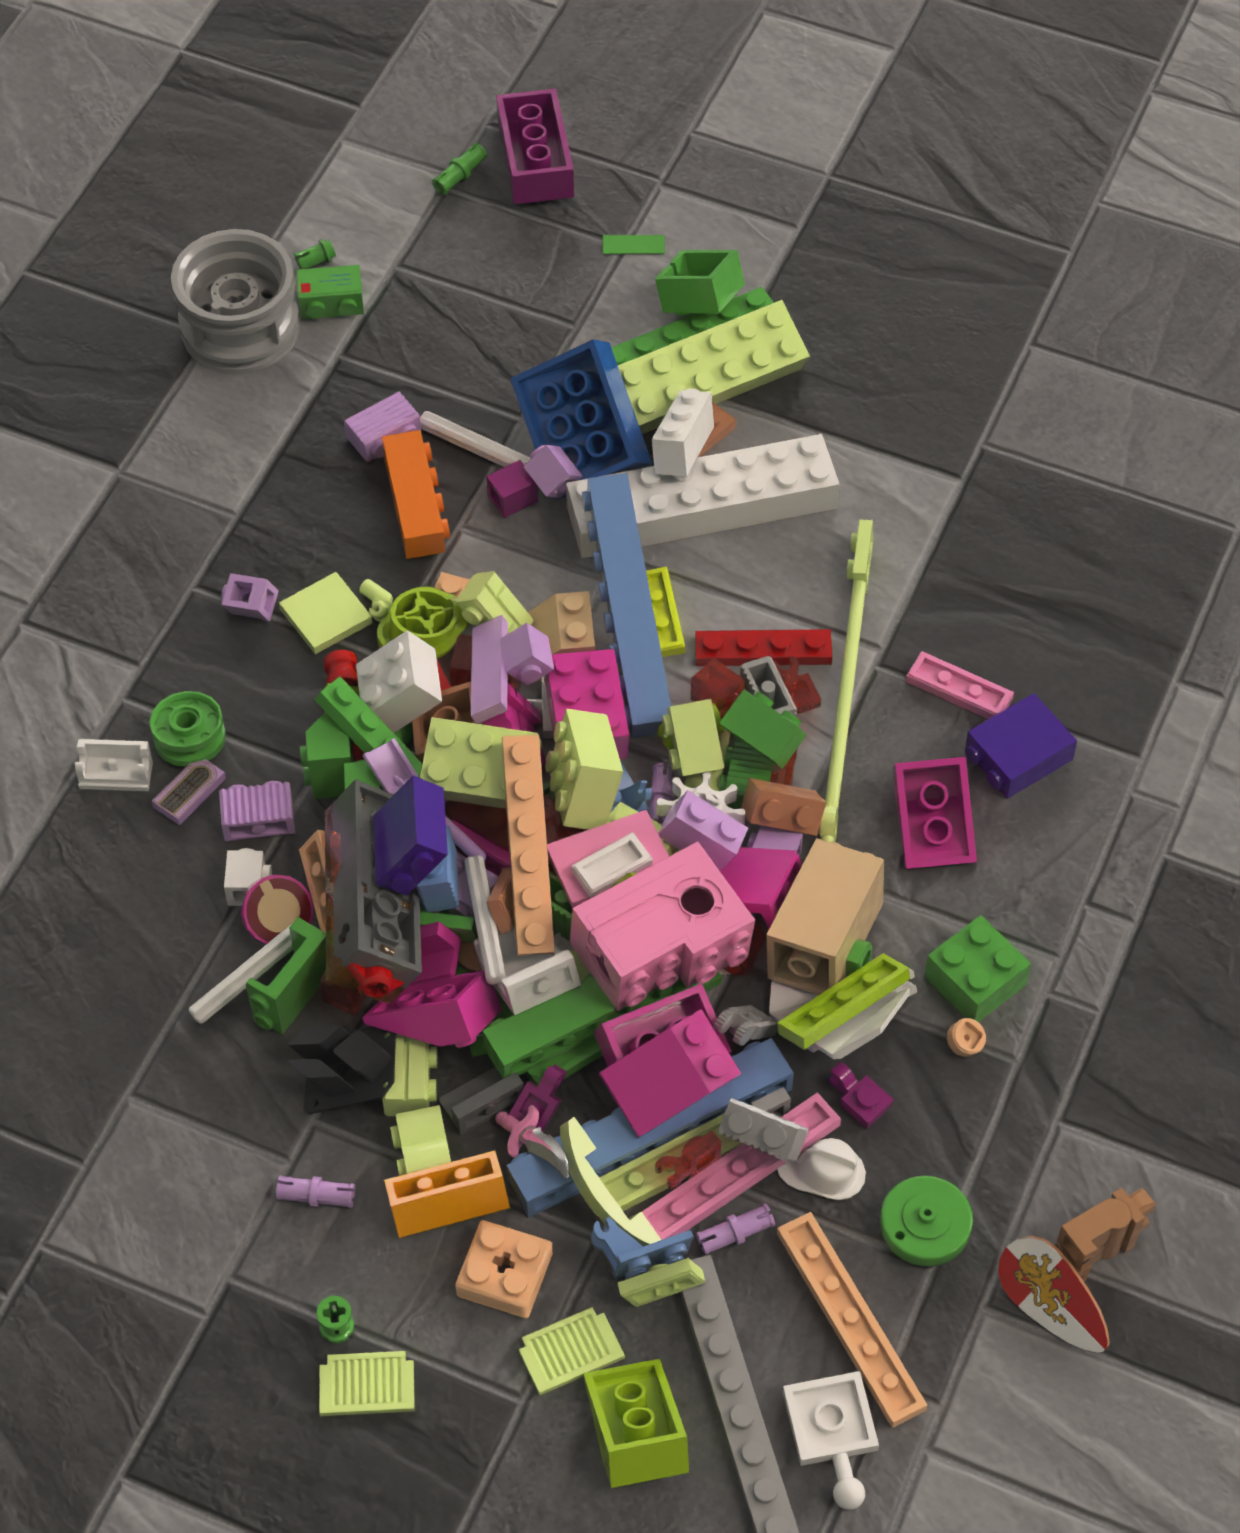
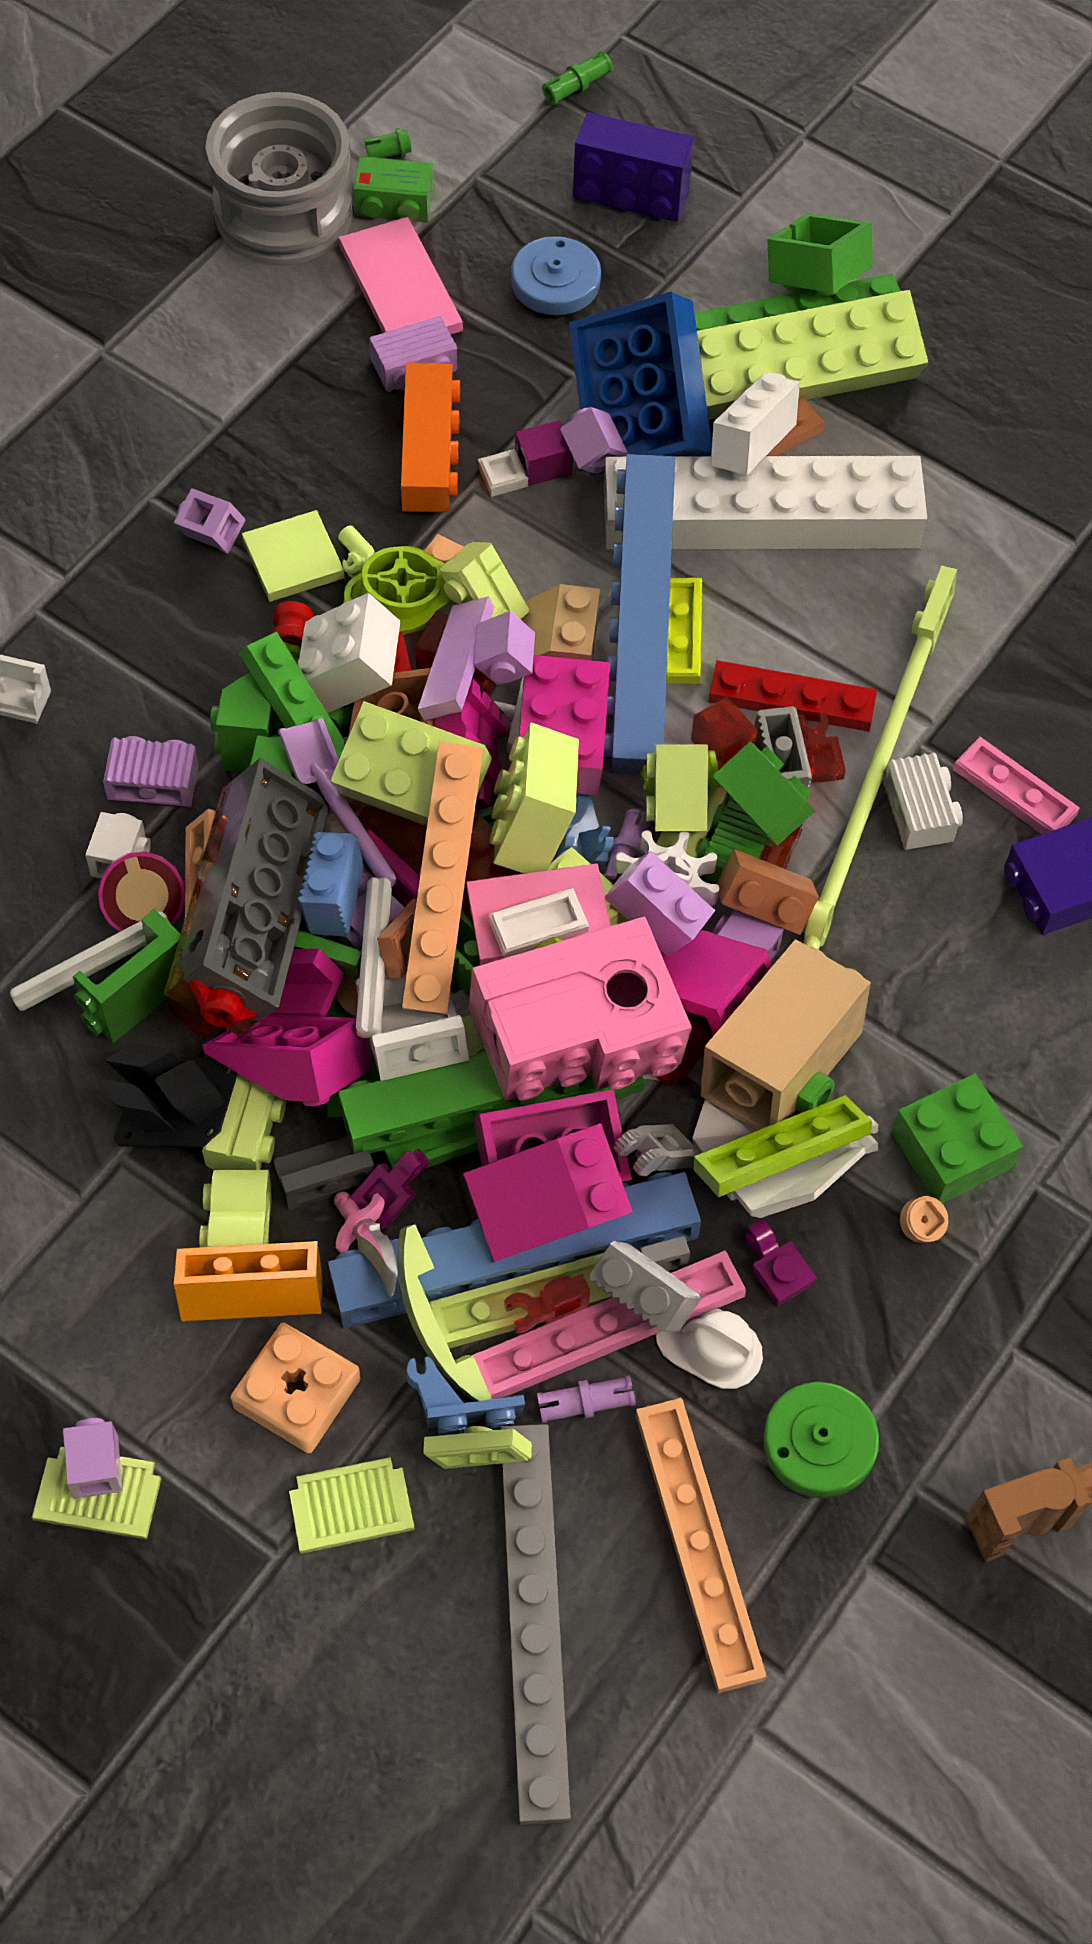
camera: 10 degrees right, 5 degrees up
bright green wheel [149,691,226,767] -> none
tile [152,759,226,825] -> none
lavender pin [276,1175,355,1208] -> none
bright green bush [316,1296,354,1344] -> none
dark purple brick [373,775,448,896] -> none
white axle [420,411,531,467] -> none
magenta brick [496,88,575,204] -> none
lime slope [583,1359,689,1488] -> none
bright green sticker [603,235,665,254] -> none
white plate [783,1371,879,1510] -> none
dark pink slope [892,757,977,869] -> none
shield [998,1236,1110,1353] -> none
none -> lavender brick [63,1418,123,1499]
none -> bright pink tile [339,217,463,334]
none -> white tile [478,449,528,497]
none -> medium blue wheel [511,237,601,315]
none -> dark purple brick [573,112,694,222]
none -> white brick [883,752,963,850]

